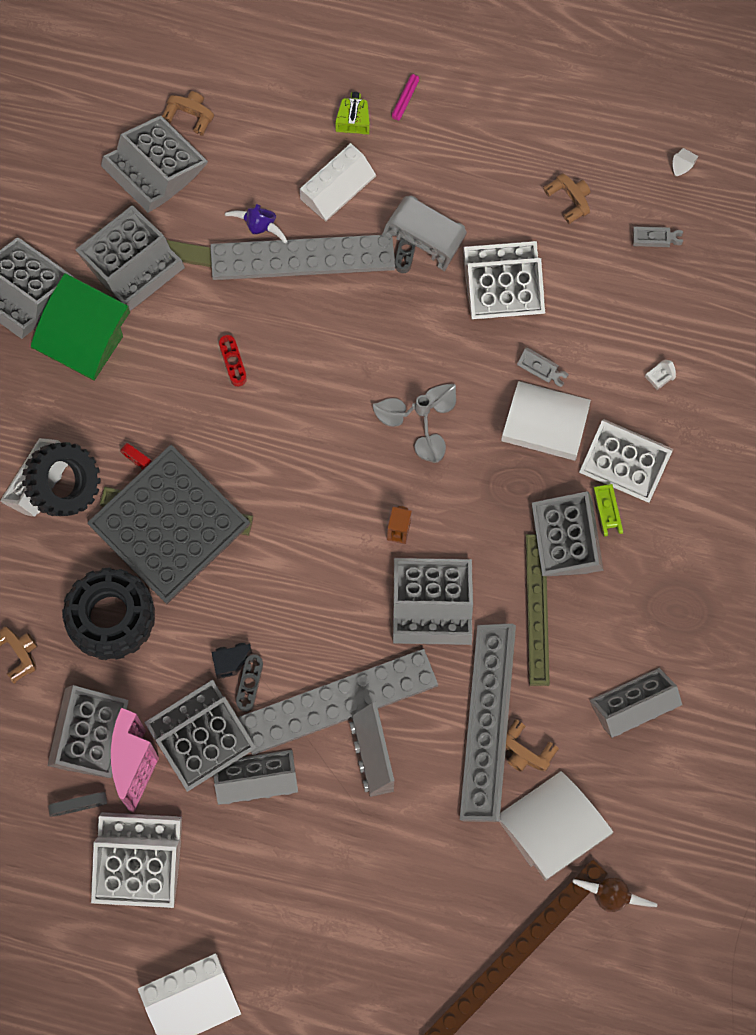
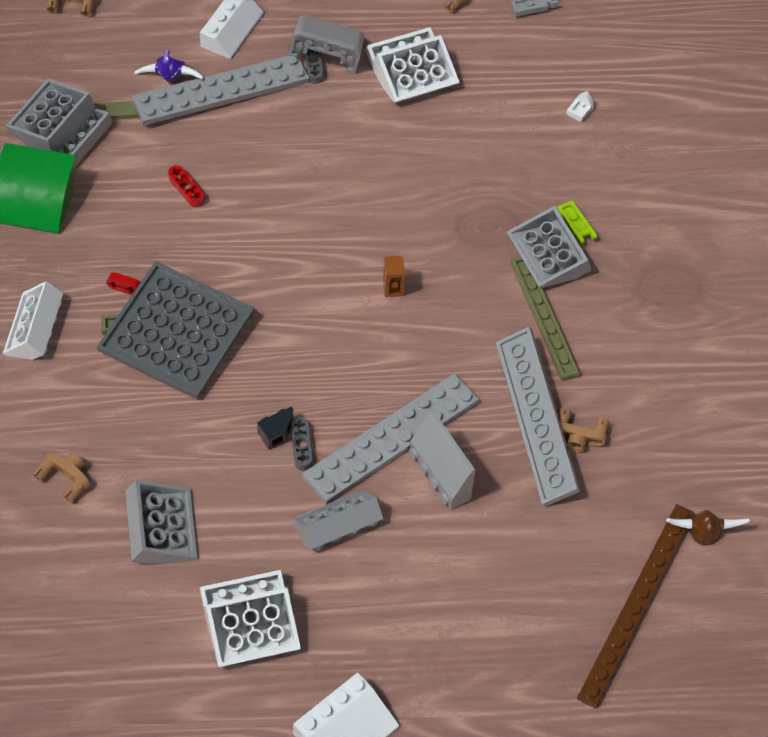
camera: 20 degrees left, 15 degrees down
black tyre [22,442,101,516] -> none
dark grey beam [48,792,108,817] -> none
black tyre [62,567,155,660] -> none
light grey slope [101,115,208,212] -> none
bright pink slope [111,708,159,813] -> none
light grey slope [144,680,256,792] -> none
light grey plant [373,384,456,463] -> none
light grey slope [393,558,473,645] -> none
white slope [499,771,613,881] -> none
white slope [501,381,591,461] -> none
light grey plate [517,348,569,387] -> none
white slope [579,419,673,503] -> none
light grey slope [590,668,682,738] -> none

